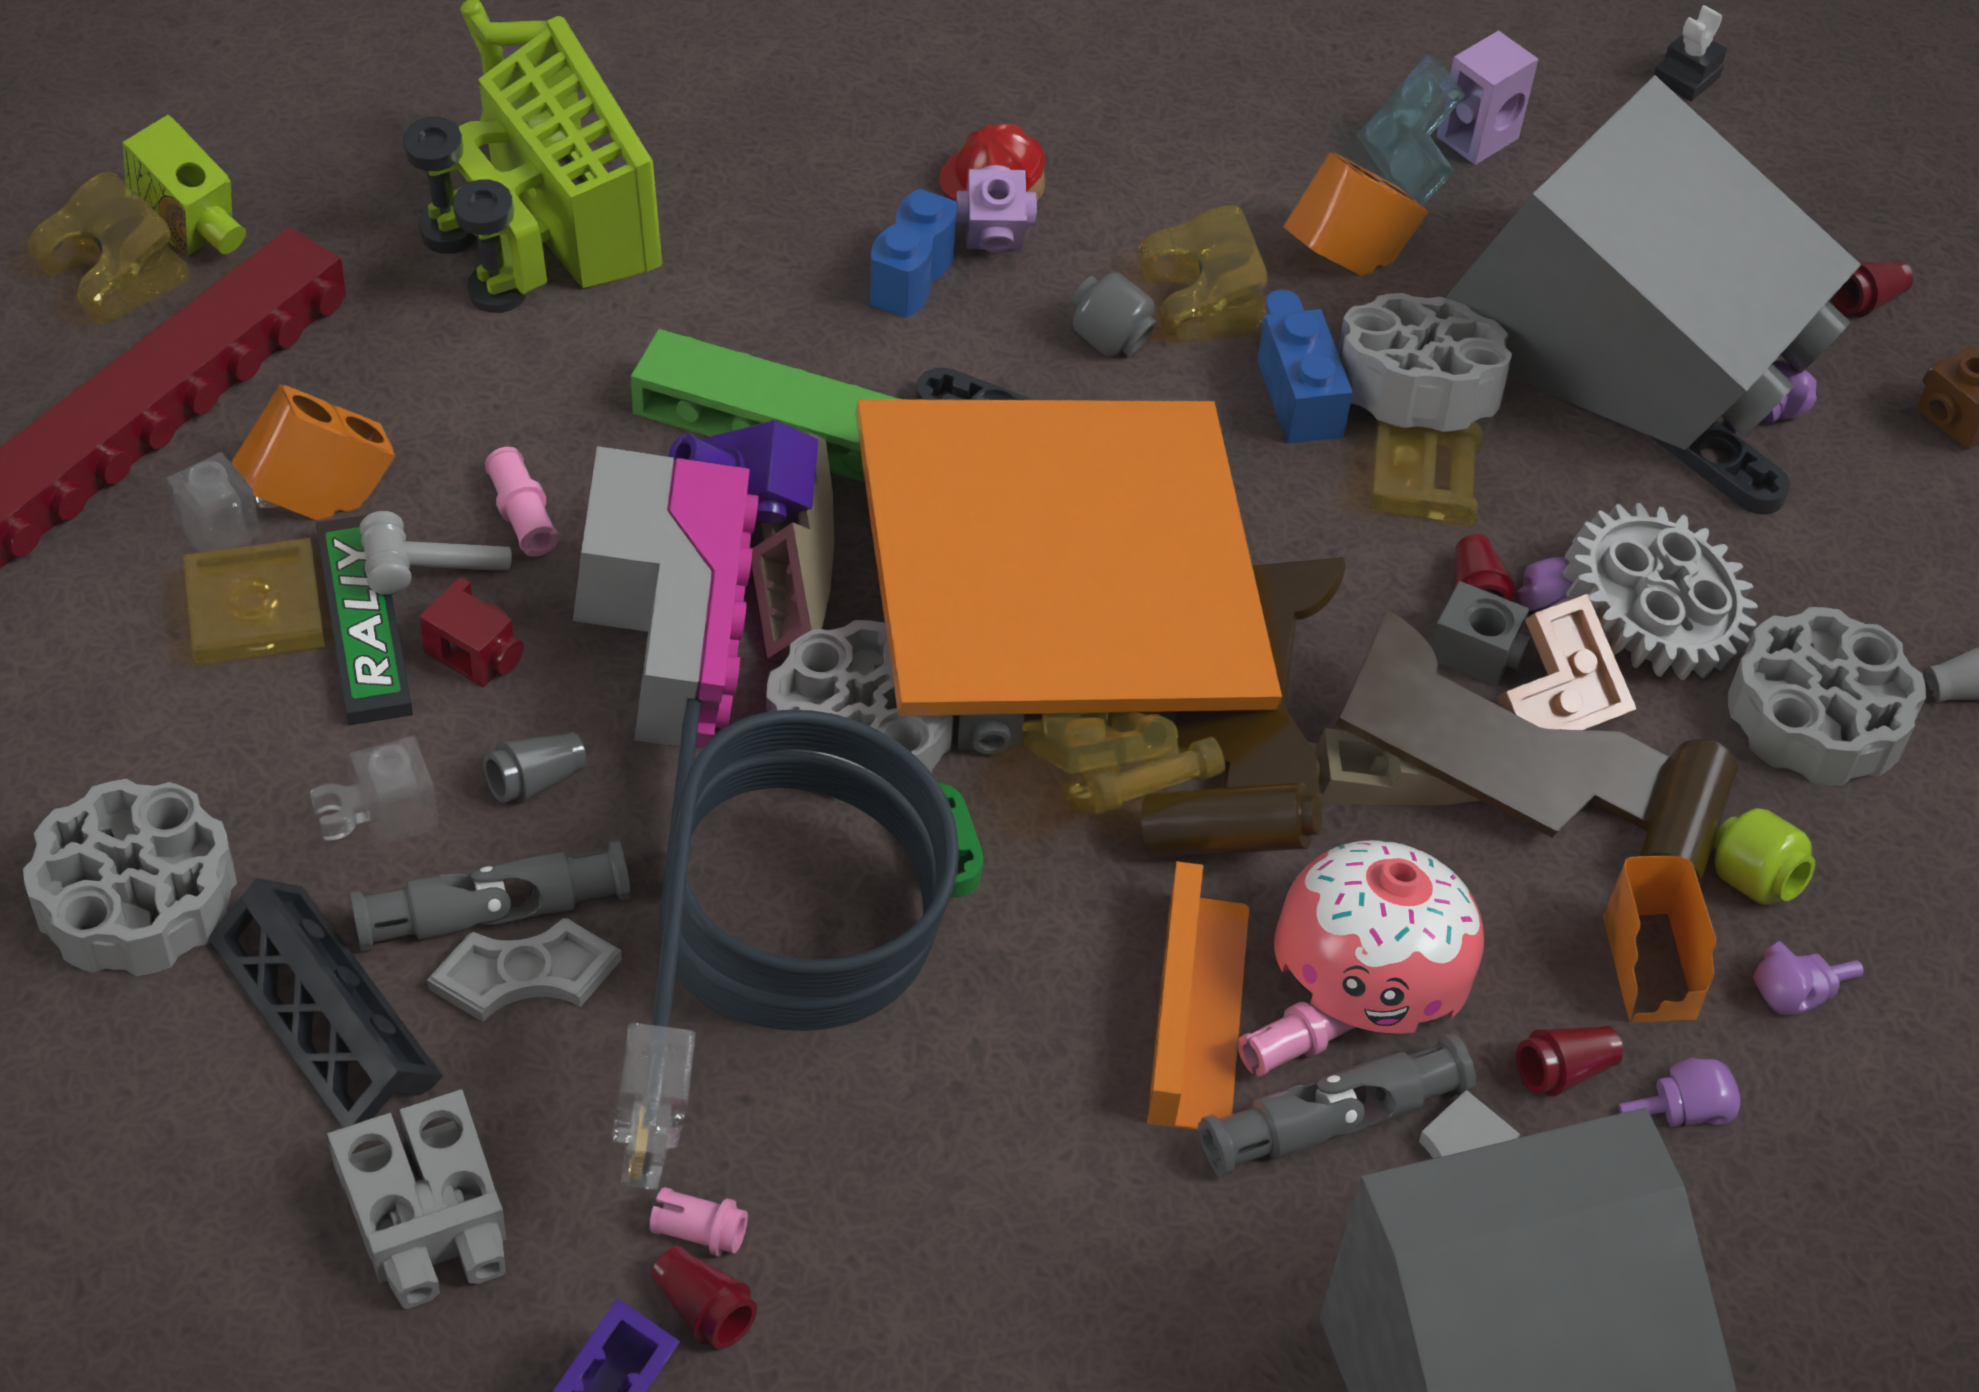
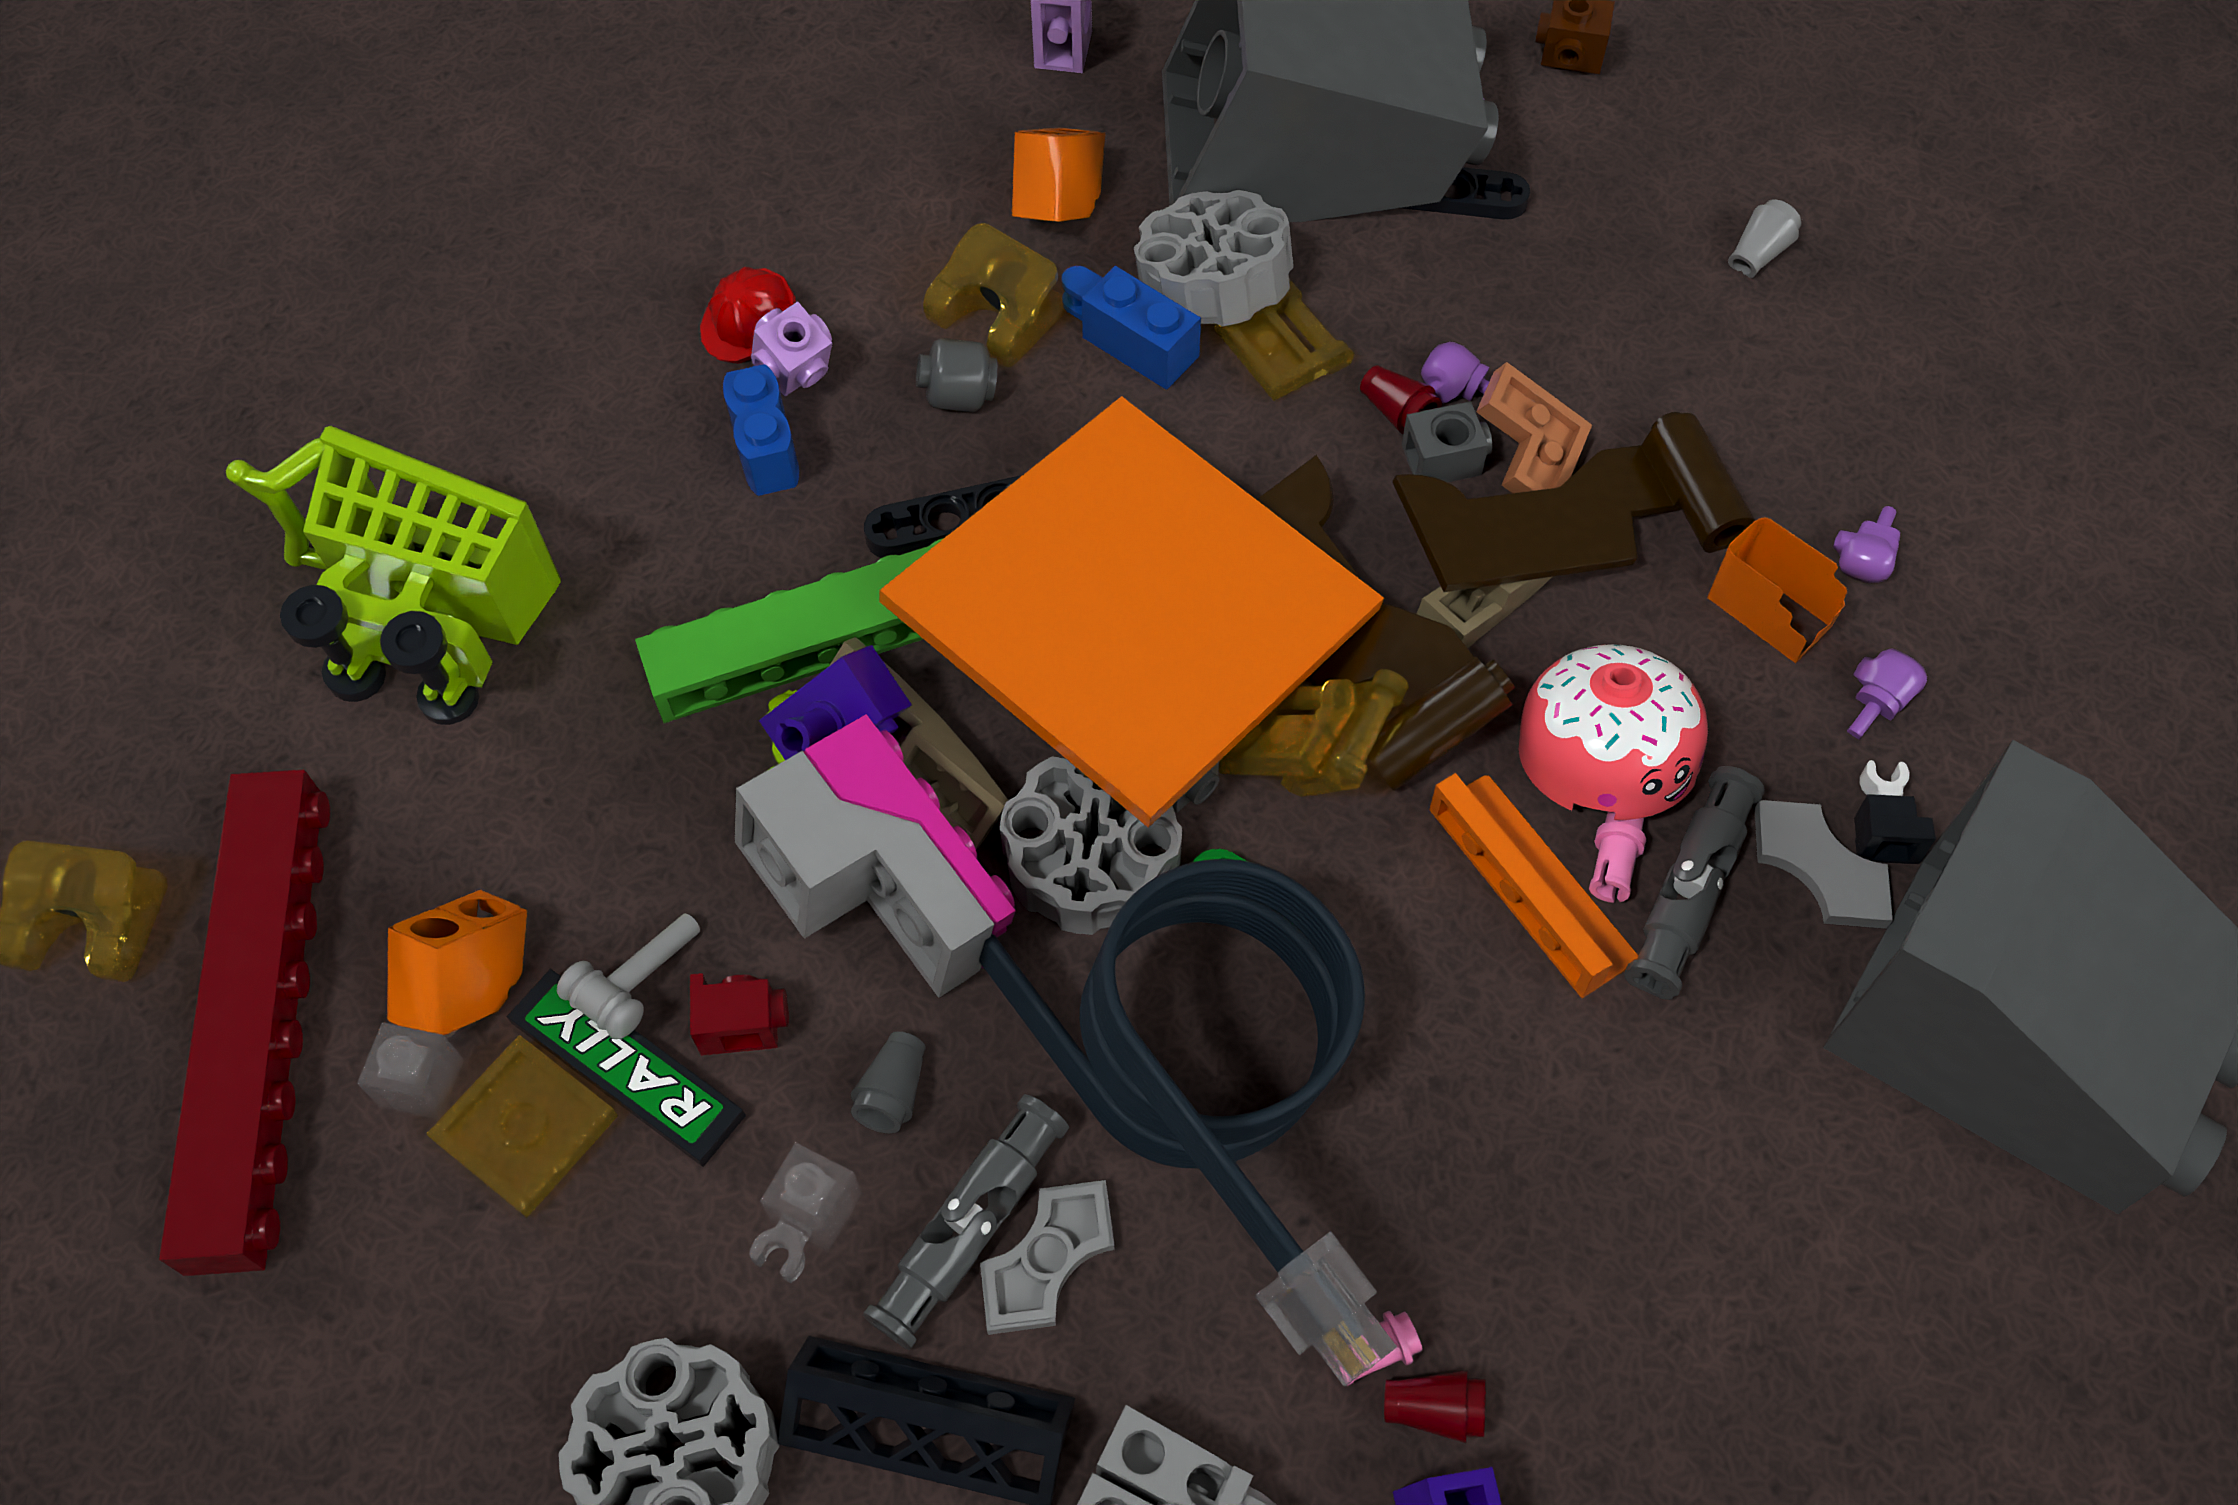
camera: 35 degrees left, 10 degrees up
lime torso [123,114,246,256] -> none
bright pink pin [485,447,559,557] -> none
clear light blue plate [1357,54,1465,205] -> none
dark red cone [1516,1026,1623,1097] -> none
light grey gear [1562,503,1758,680] -> none
lime head [1713,808,1815,905] -> none
light grey connector [1728,607,1926,786] -> none

